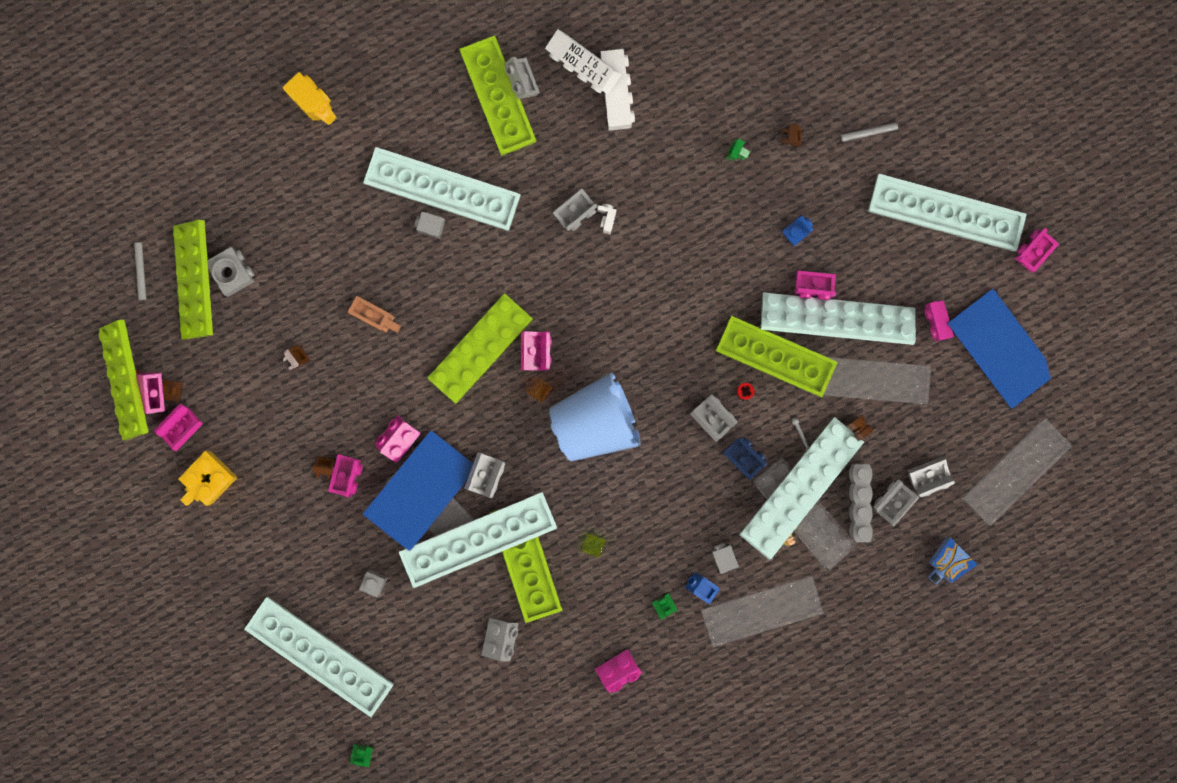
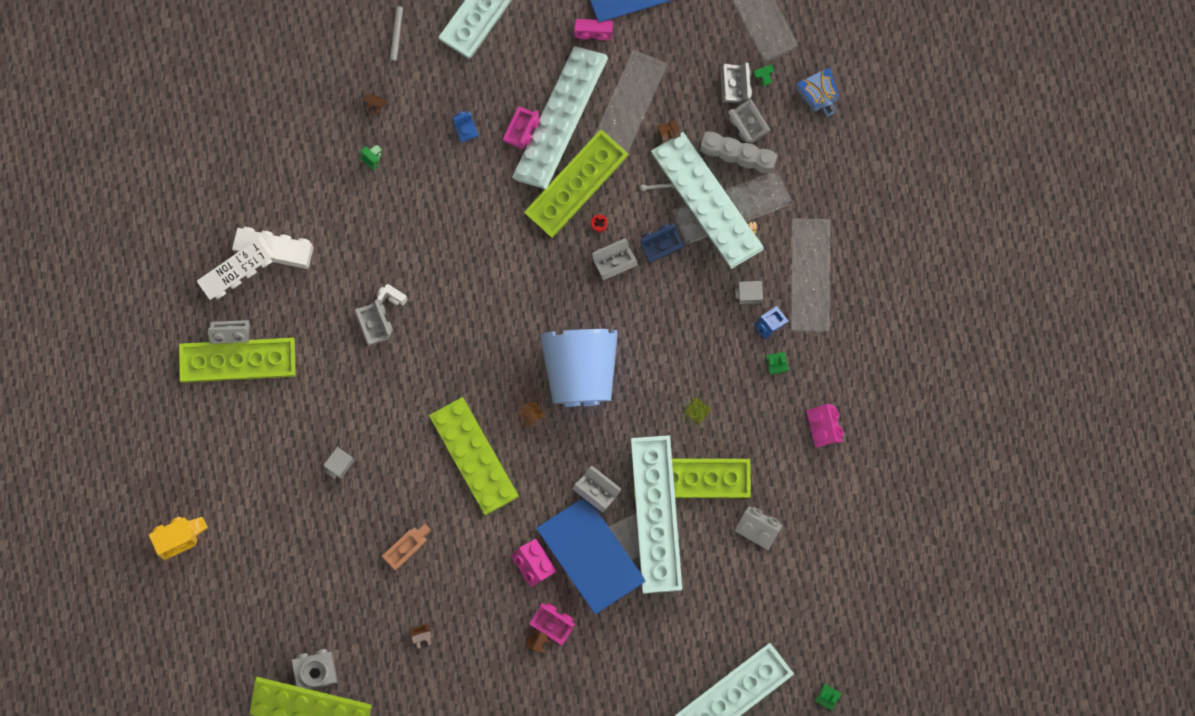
camera: 70 degrees left, 10 degrees down
light grey brick [359,570,388,597] -> none
light aqua plate [364,147,521,231] -> none
dark pink bracket [521,331,552,371] -> none
none -> green tile [752,64,774,87]

